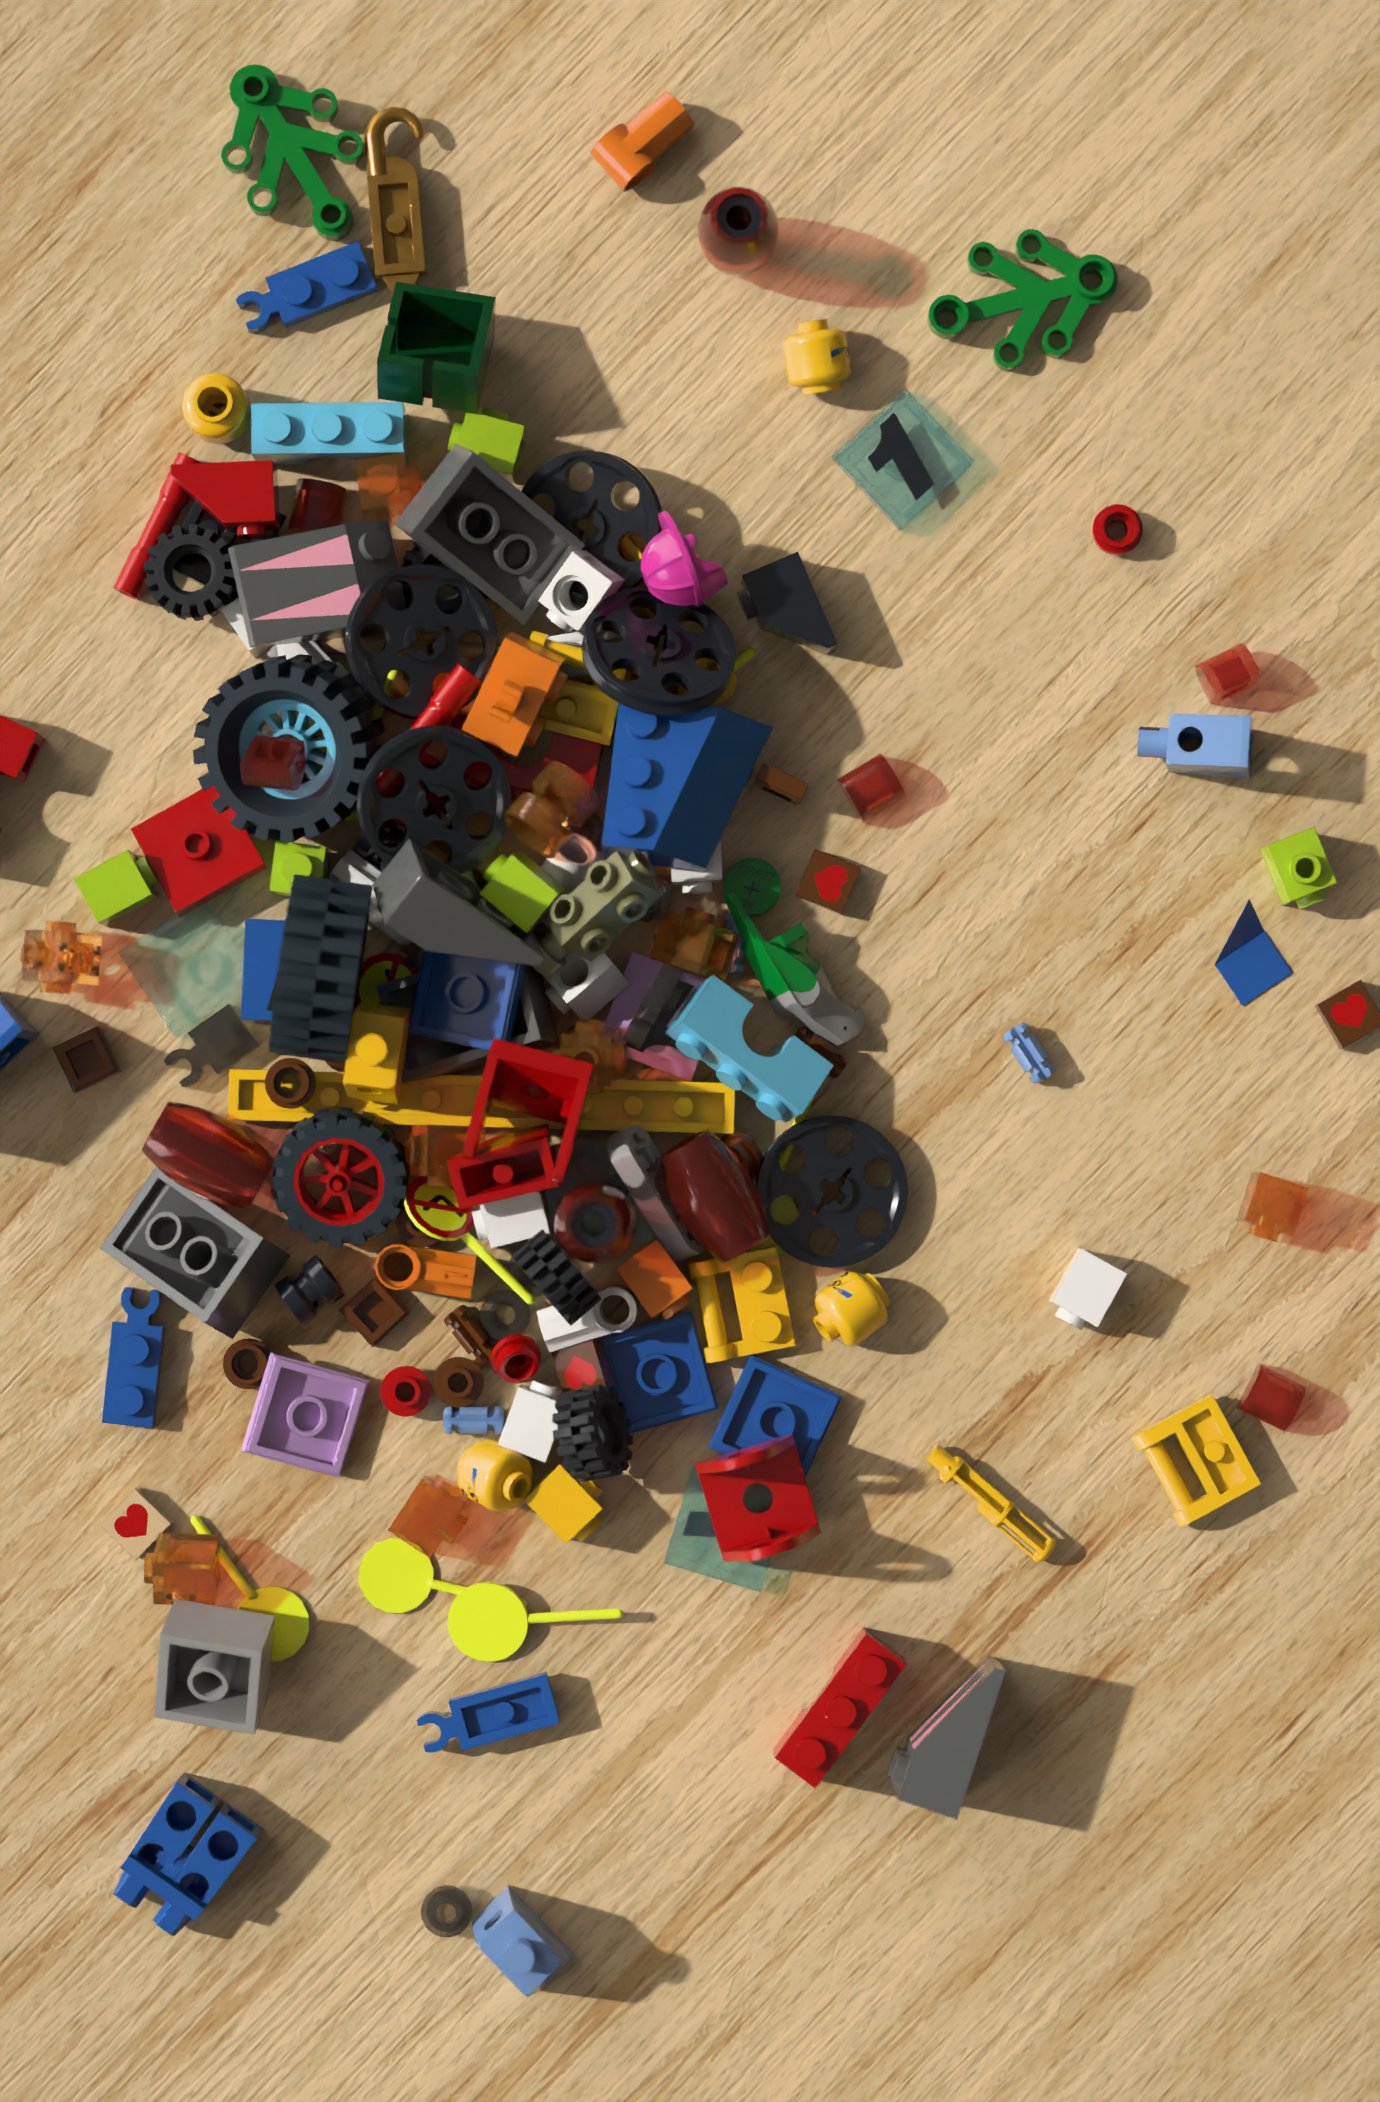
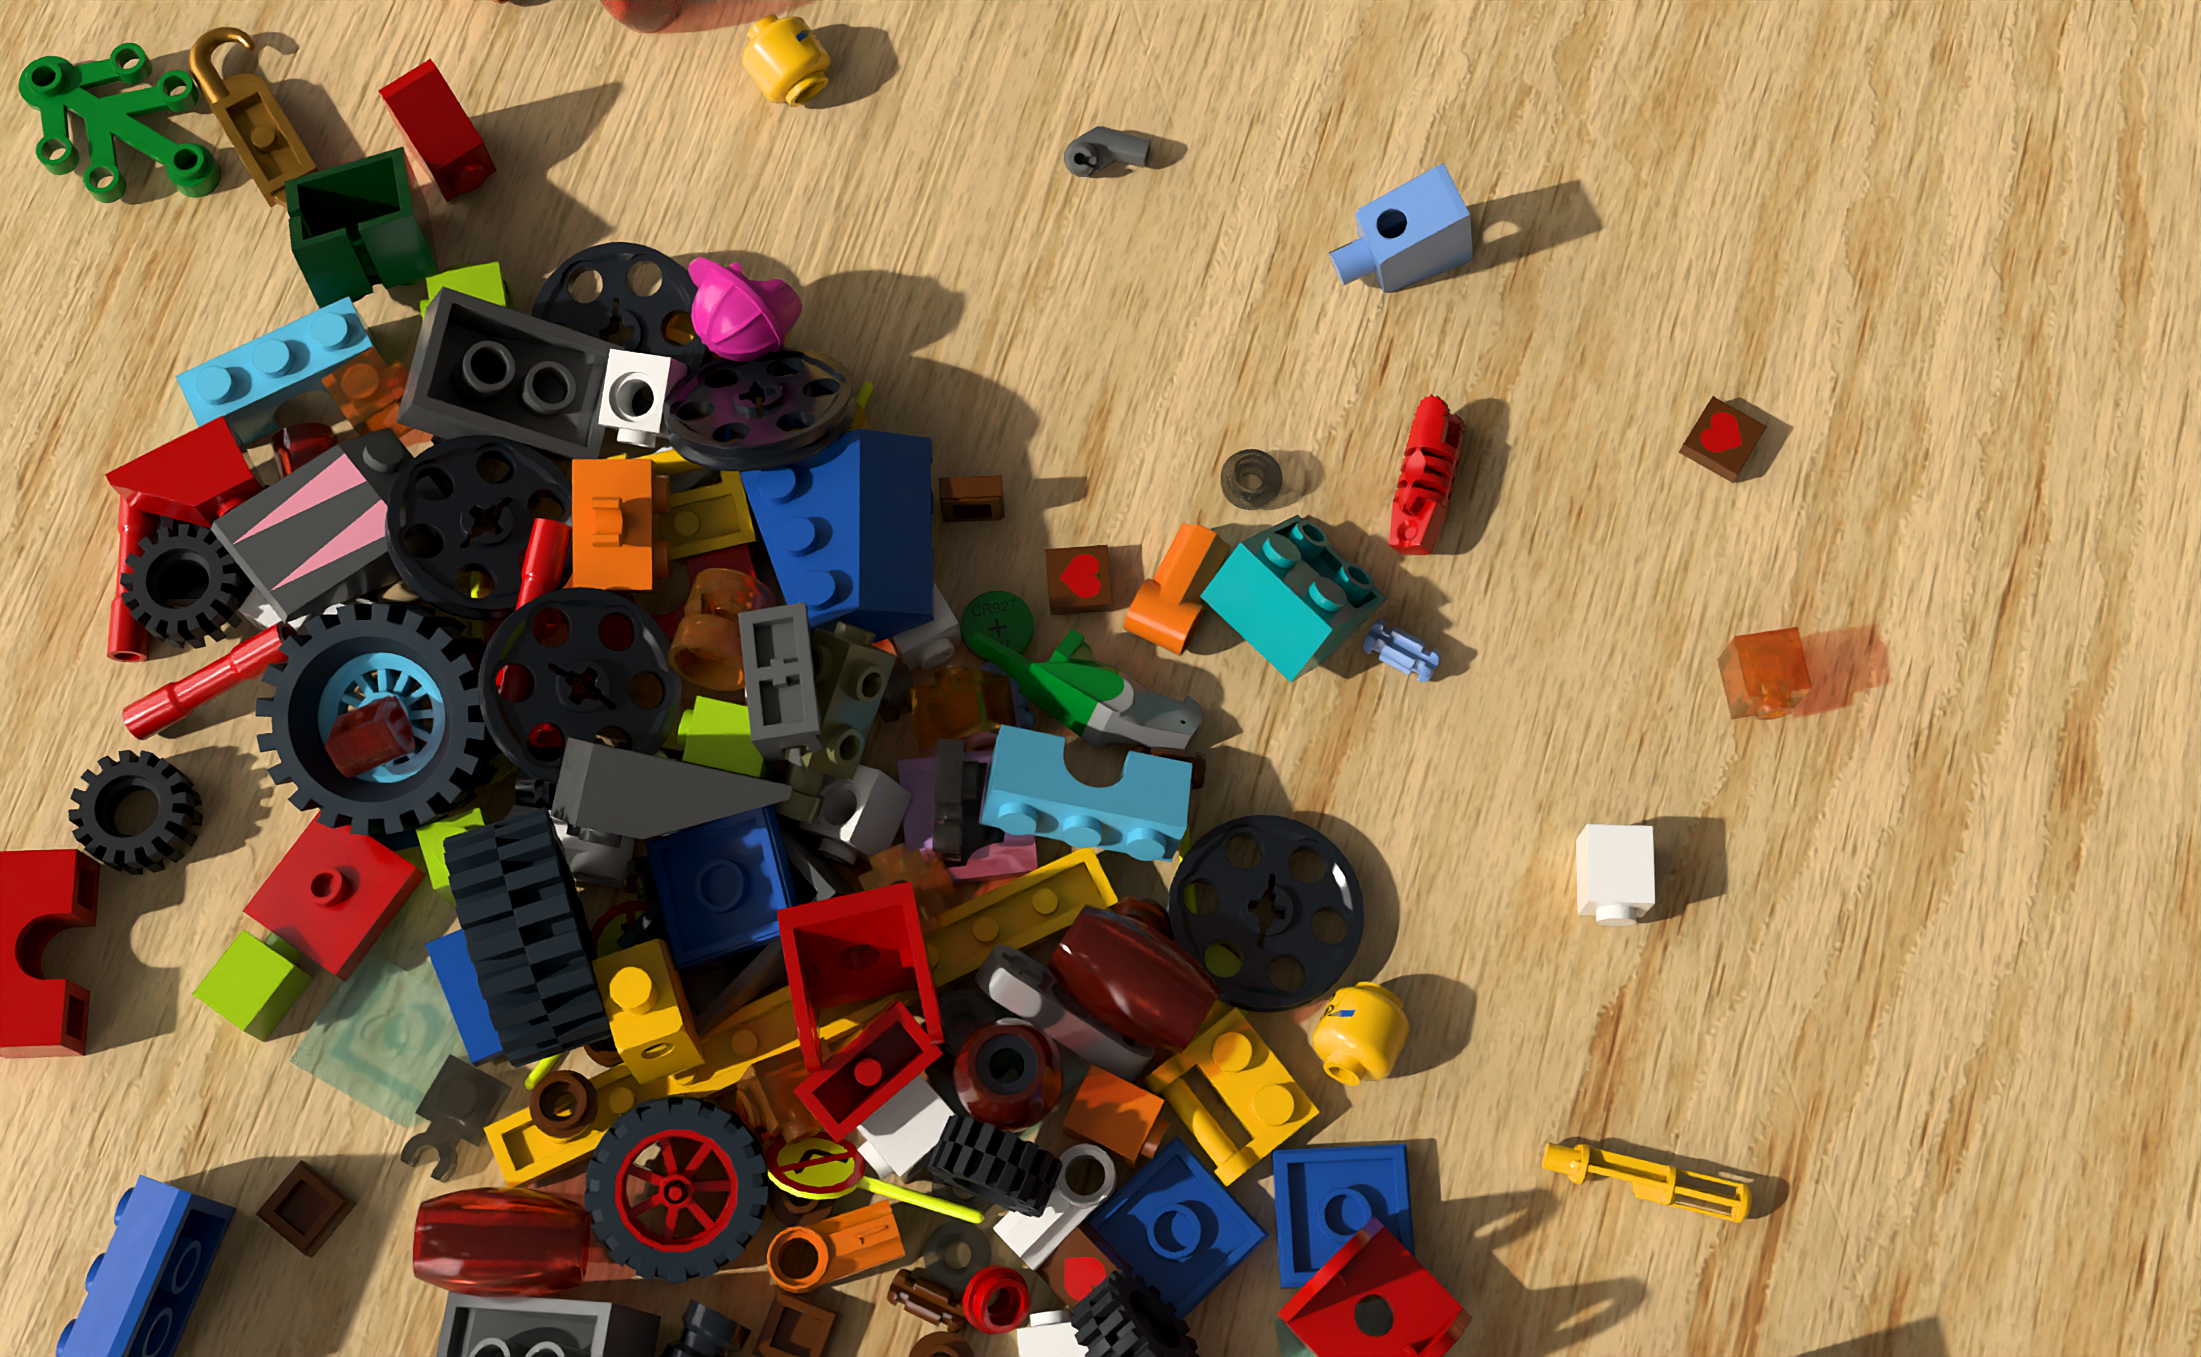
camera: 25 degrees left, 15 degrees down
clear orange brick [20,921,102,994] -> none
yellow head [182,373,251,444] -> none
blue plate [236,241,378,333] -> none
black slope [736,552,837,655] -> none
clear light blue tile [832,388,974,531] -> none
clear red brick [836,753,906,823] -> none
red plate [1092,504,1143,555] -> none
yellow plate [1131,1394,1261,1527] -> none
clear red brick [1195,643,1260,705] -> none
blue sticker [1214,899,1292,1006] -> none
clear red brick [1236,1363,1306,1431] -> none
lime brick [1260,827,1337,909] -> none
none -> black tyre [68,750,203,875]
none -> red piece [122,621,298,740]
none -> red slope [378,58,497,202]
none -> dark grey hinge [738,602,822,763]
none -> dark grey arm [1064,126,1152,177]
none -> orange piece [1123,523,1231,657]
none -> teal slope [1200,515,1387,682]
none -> clear smoke plate [1220,449,1282,510]
none -> red hinge [1389,394,1466,556]

